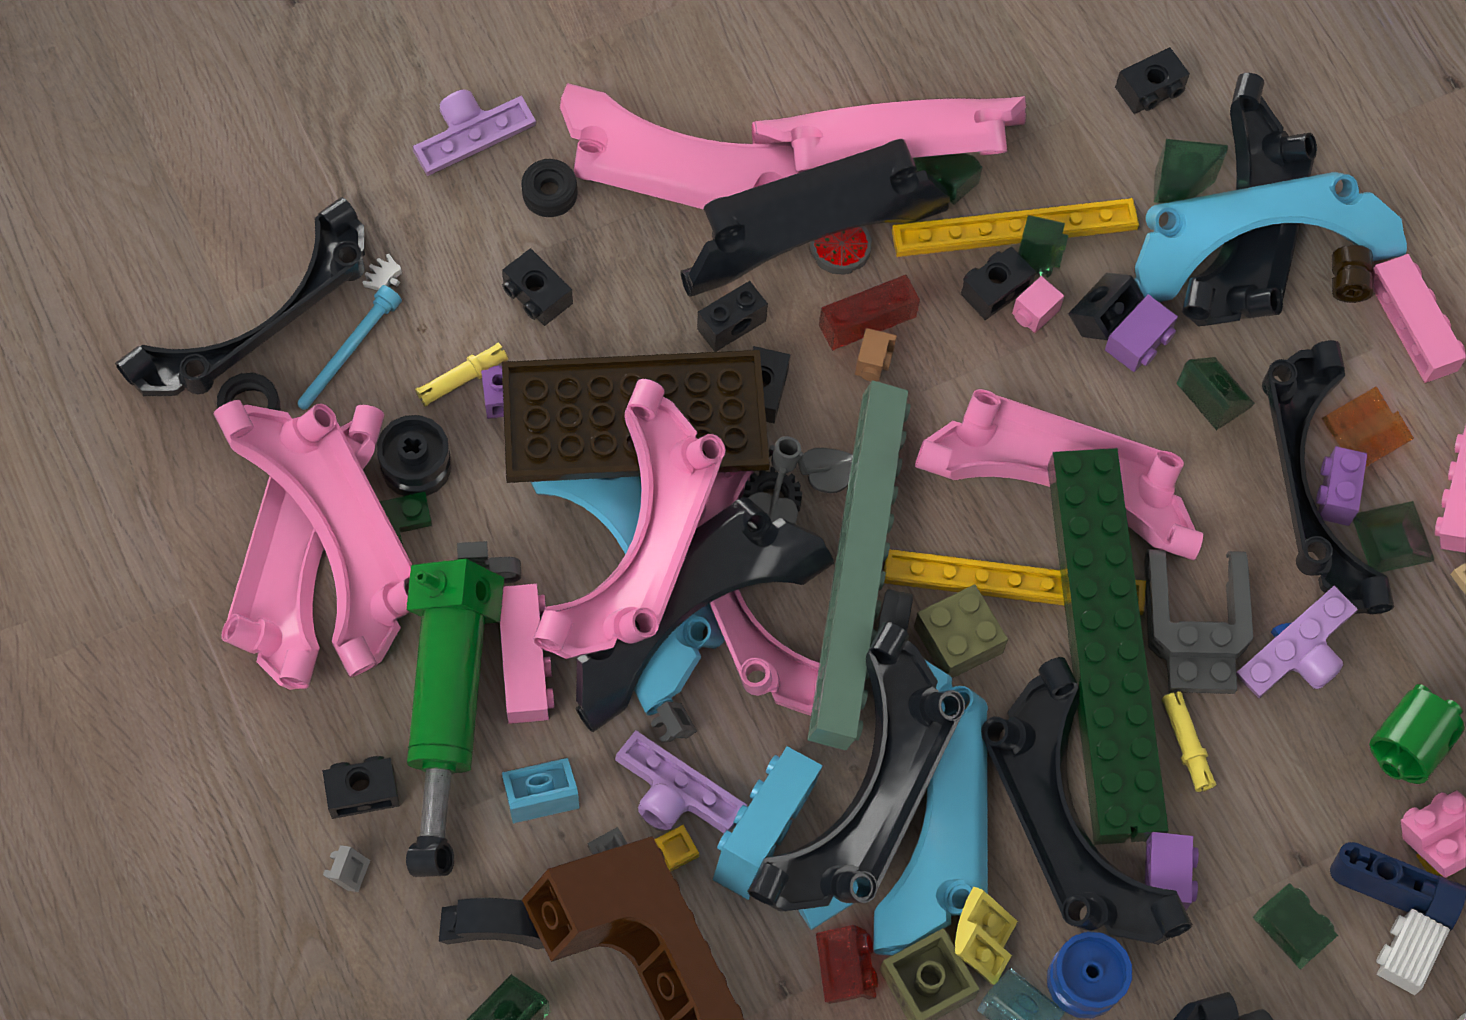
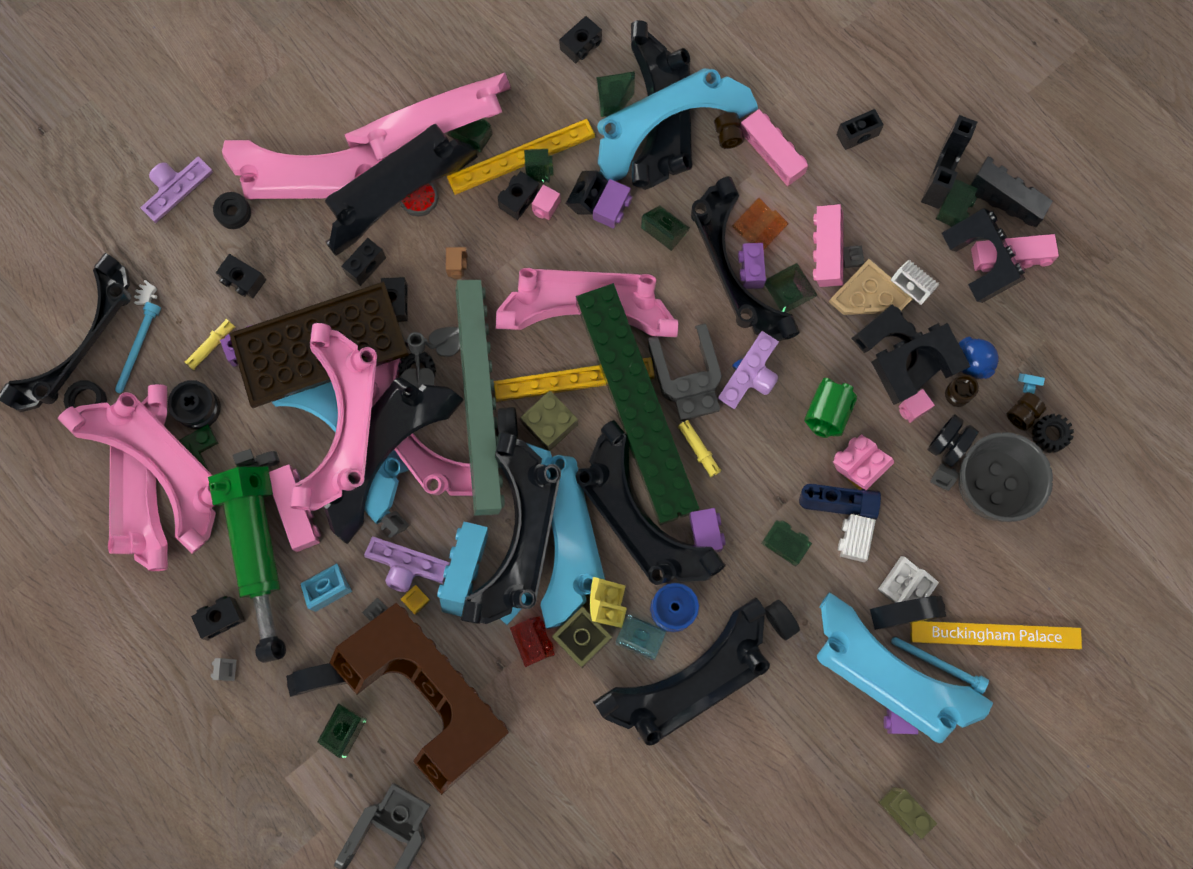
camera: 10 degrees left, 10 degrees up
clear red brick [819,274,920,351] -> none

